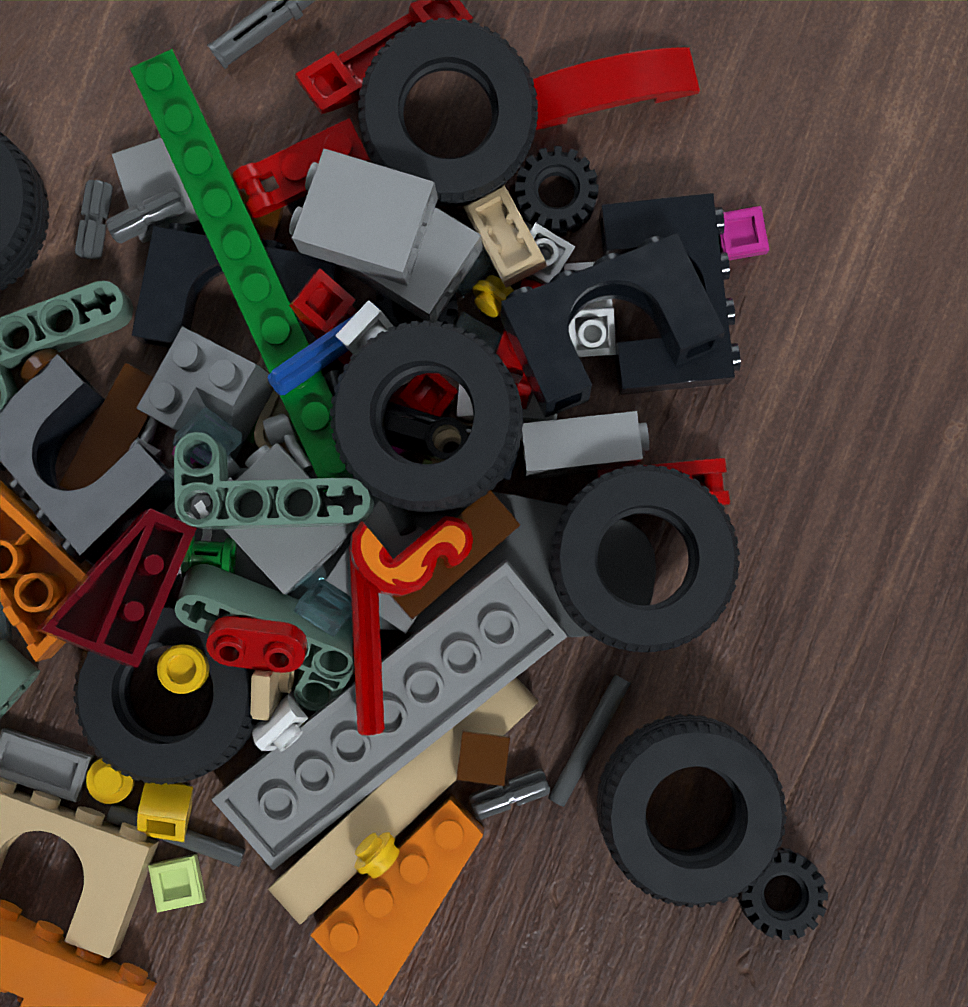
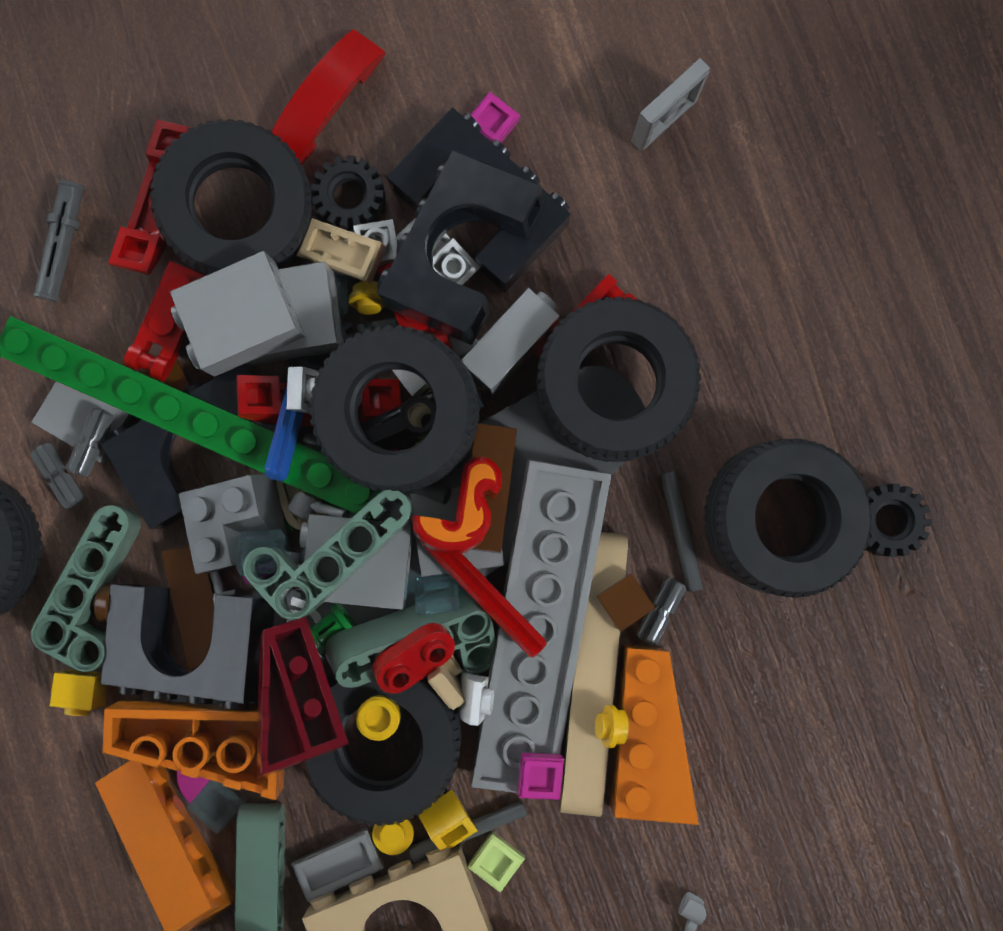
camera: 45 degrees left, 0 degrees up
none -> dark pink tile [517,753,564,800]
none -> light grey tile [631,58,710,151]

